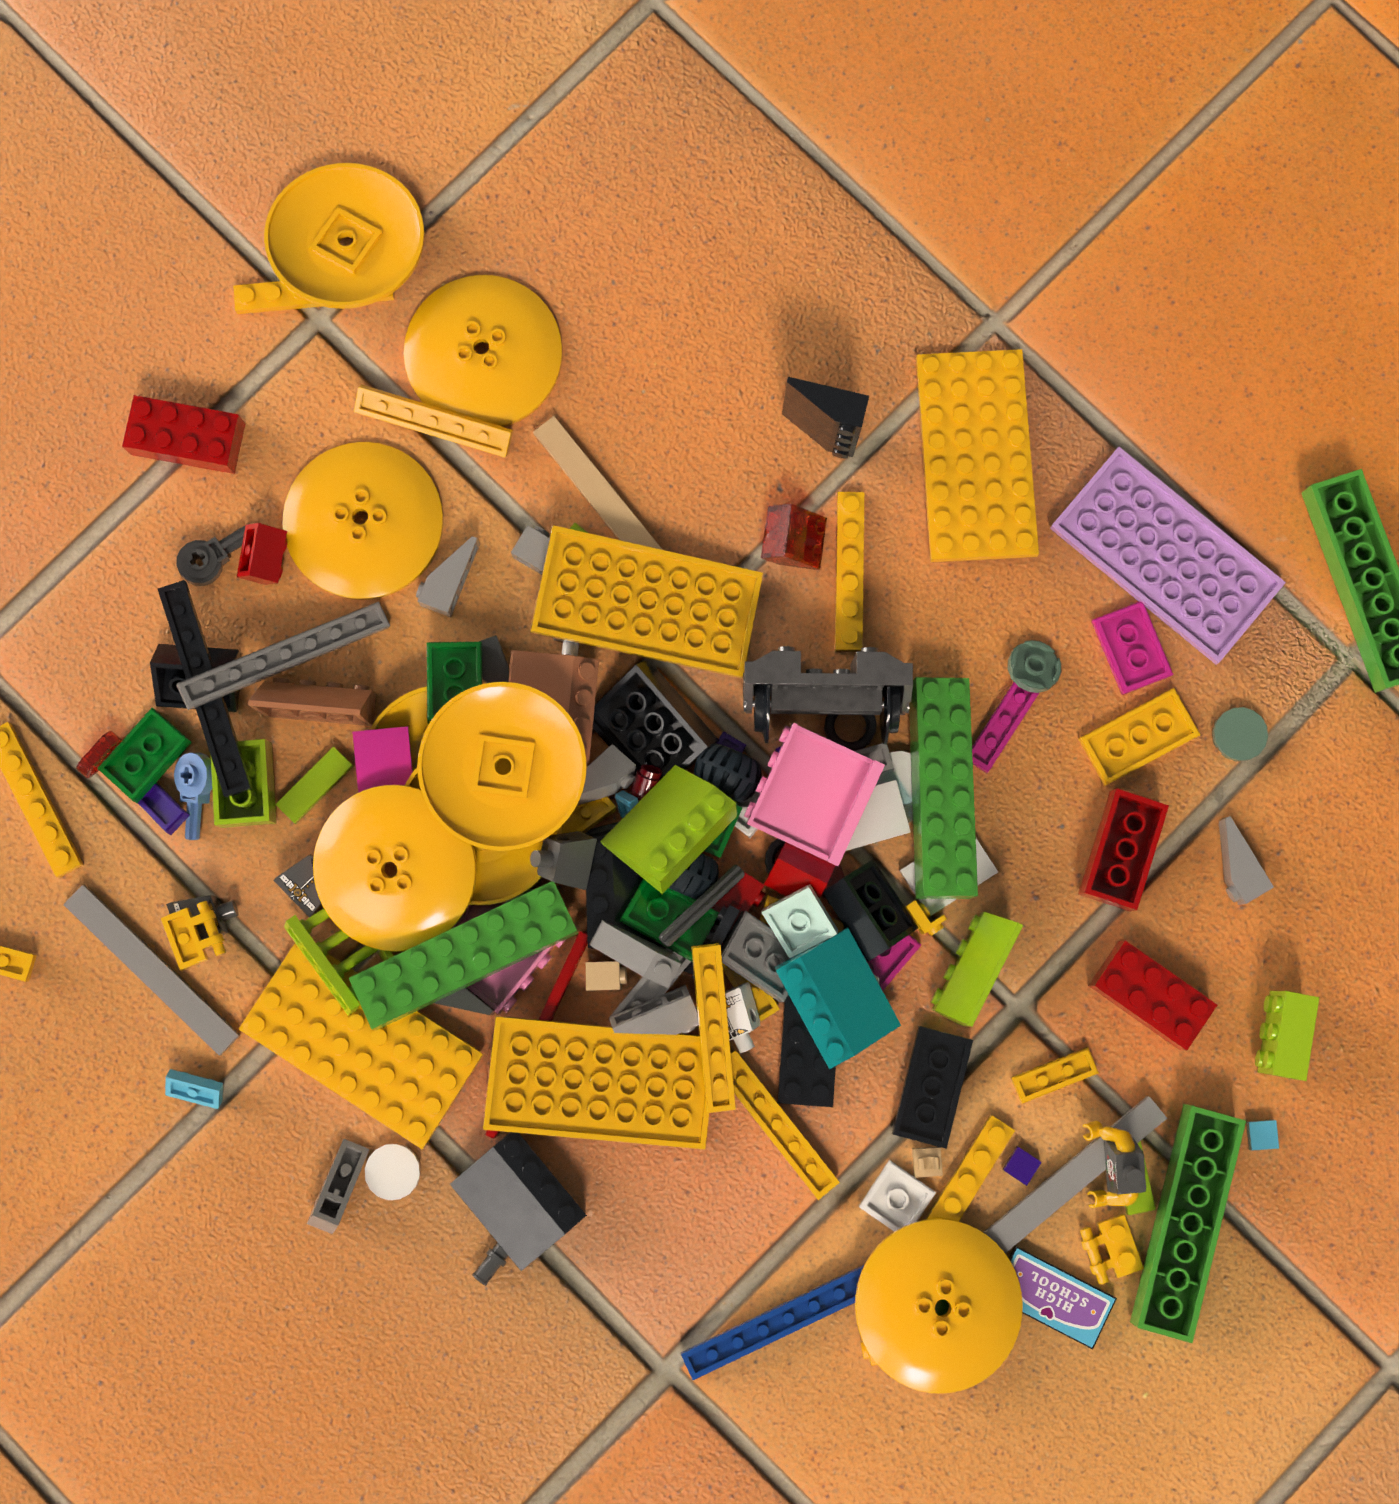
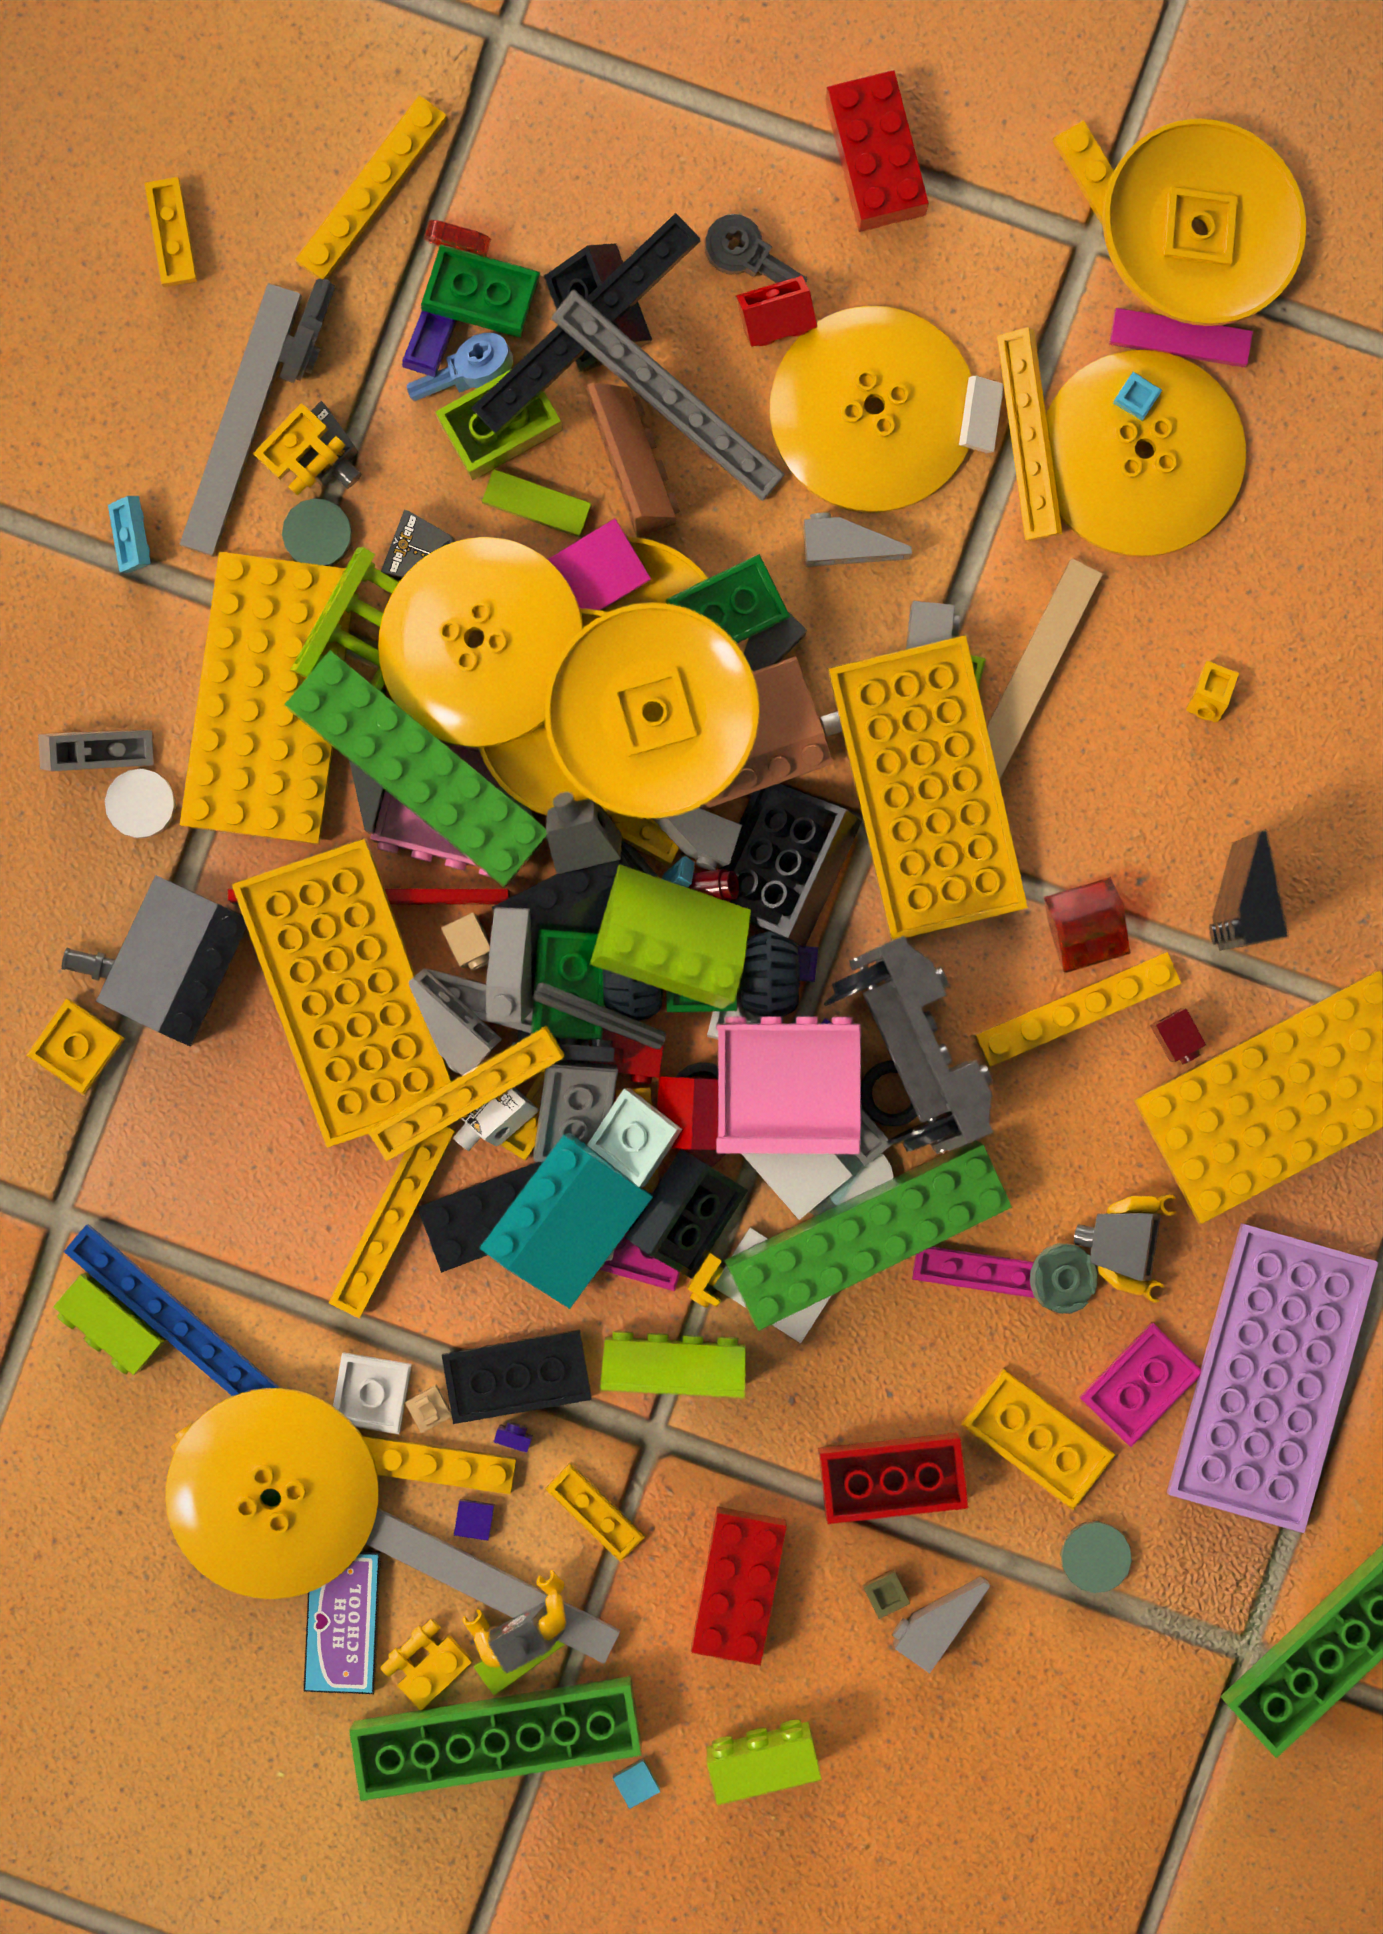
camera: 65 degrees right, 5 degrees up
none -> yellow plate [26,998,126,1095]
none -> lime brick [53,1272,166,1375]
none -> dark grey piece [278,279,335,383]
none -> sand green tile [282,498,352,566]
none -> dark purple plate [493,1422,533,1453]
none -> olive plate [863,1570,910,1619]
none -> white tile [959,376,1004,453]
none -> dark grey torso [1074,1195,1176,1303]
none -> dark pink tile [1109,308,1253,368]
none -> medium azure tile [1113,372,1162,421]
none -> dark red brick [1150,1008,1206,1065]
none -> yellow bracket [1186,661,1239,723]

